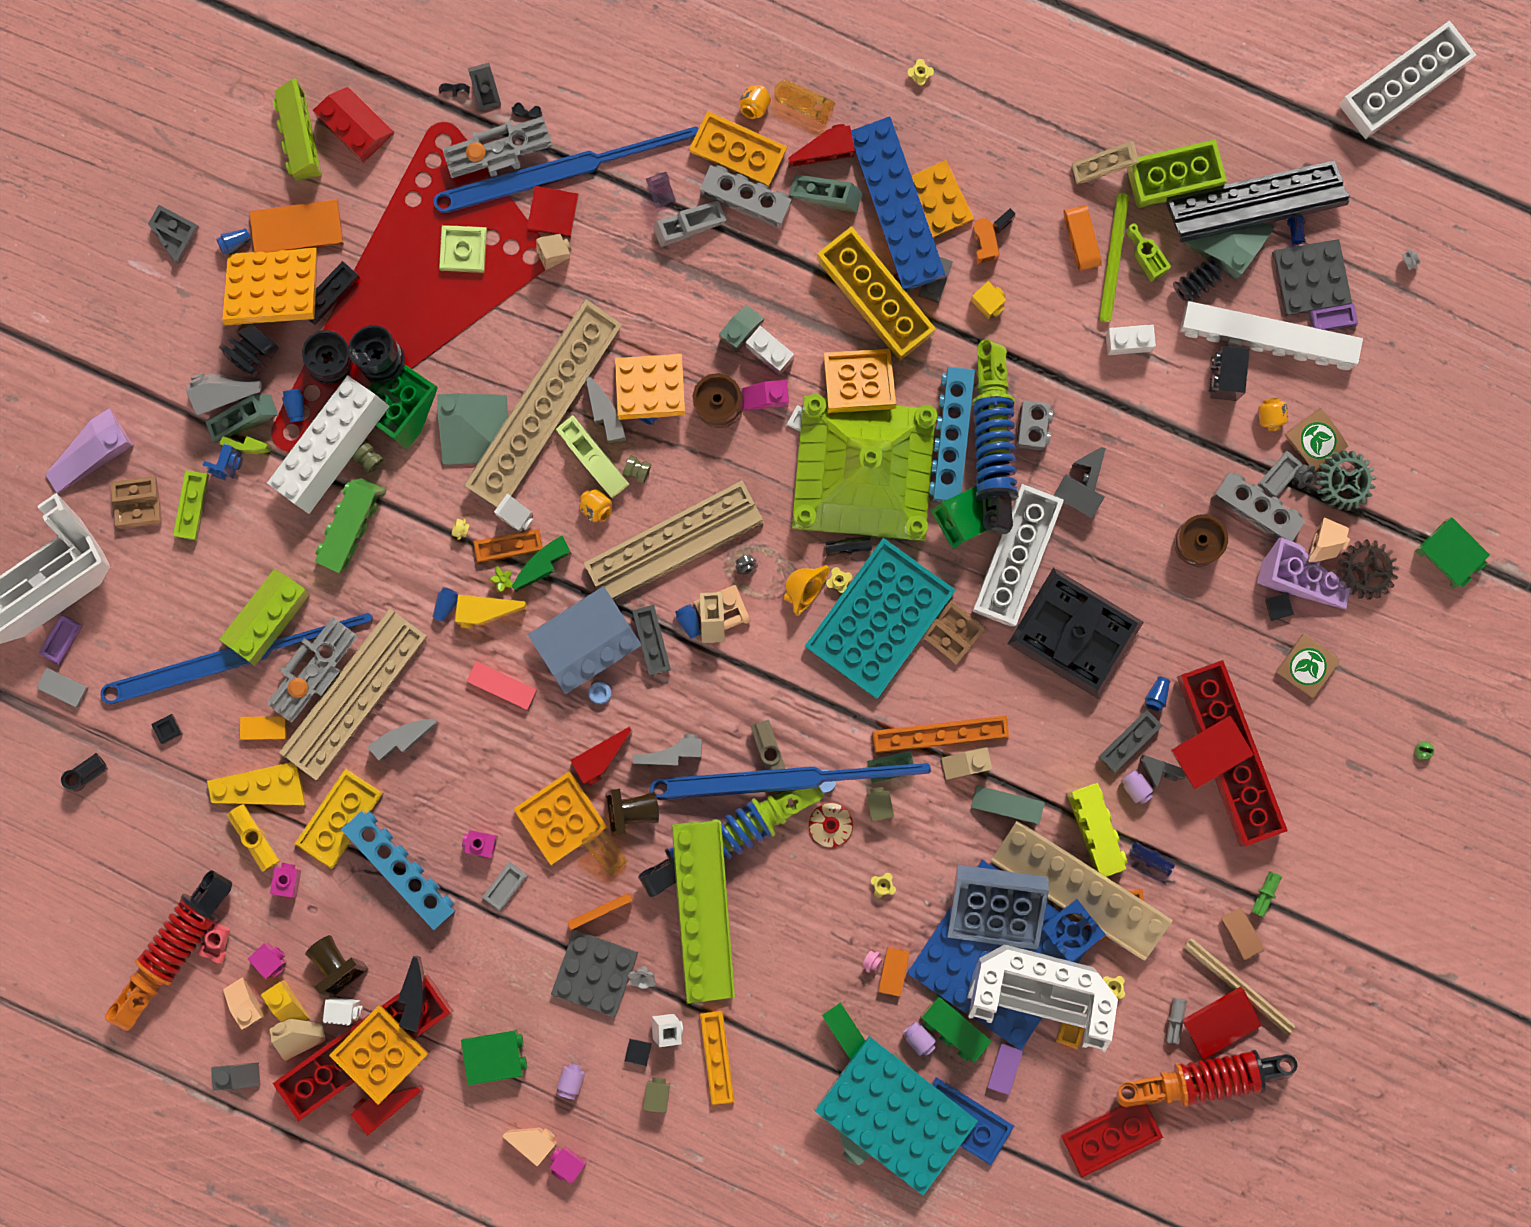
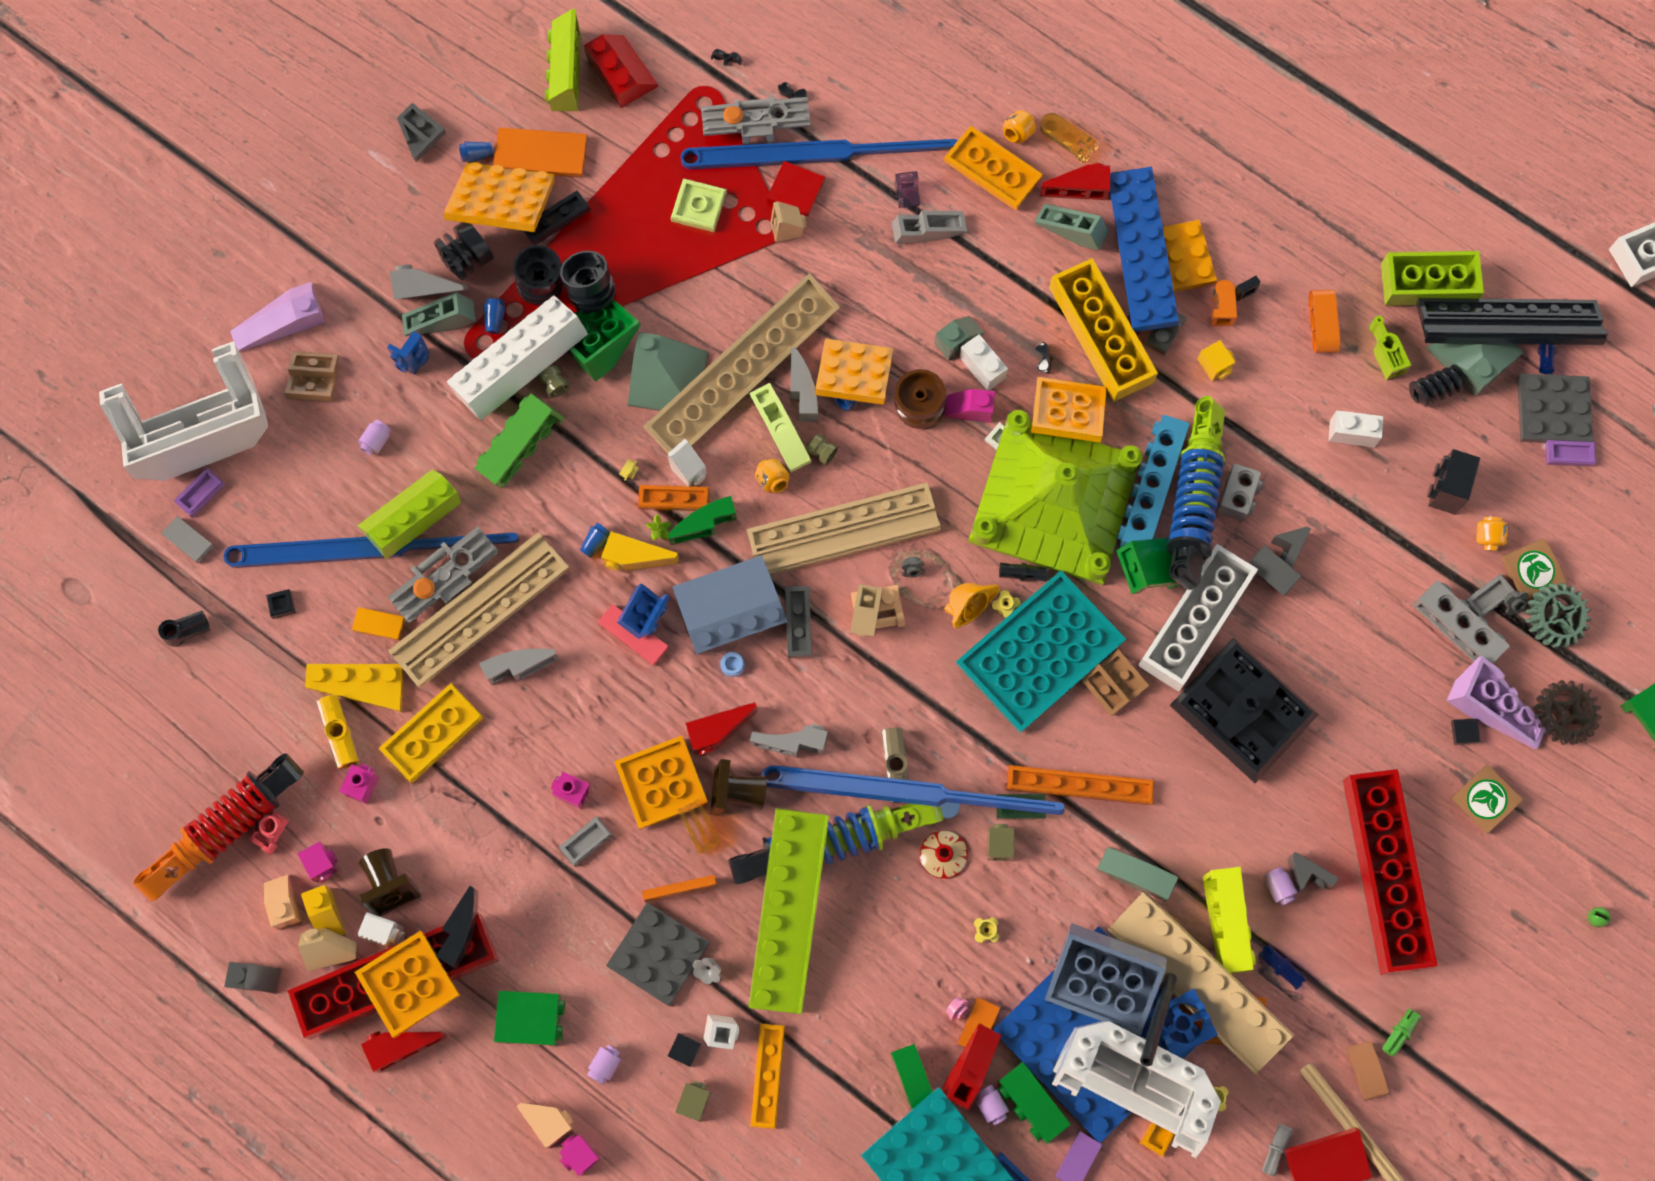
camera: 15 degrees right, 10 degrees down
lime plate [173,470,209,540] -> none
lime slope [219,436,272,454] -> none
dark azure brick [341,810,455,930] -> none
dark grey slope [468,63,501,111] -> none
blue cone [675,604,702,639] -> none
light grey brick [700,165,792,229] -> none
light yellow plate [908,59,934,85] -> none
tan slope [941,747,992,780] -> none
tan tile [1071,141,1139,185] -> none
dark grey plate [1098,710,1163,773] -> none
lime axle [1099,193,1129,322] -> none
blue cone [1145,676,1170,712] -> none
red tile [1171,715,1254,789] -> none
reddish brown wheel [1174,514,1228,567] -> none
white brick [1179,301,1363,370] -> none
light nougat slope [1308,518,1350,562] -> none
none -> lavender brick [358,420,391,455]
none -> blue bracket [617,583,670,639]
none -> red slope [942,1023,1001,1110]
none -> black piece [1035,342,1053,374]
none -> black piece [1140,973,1177,1067]

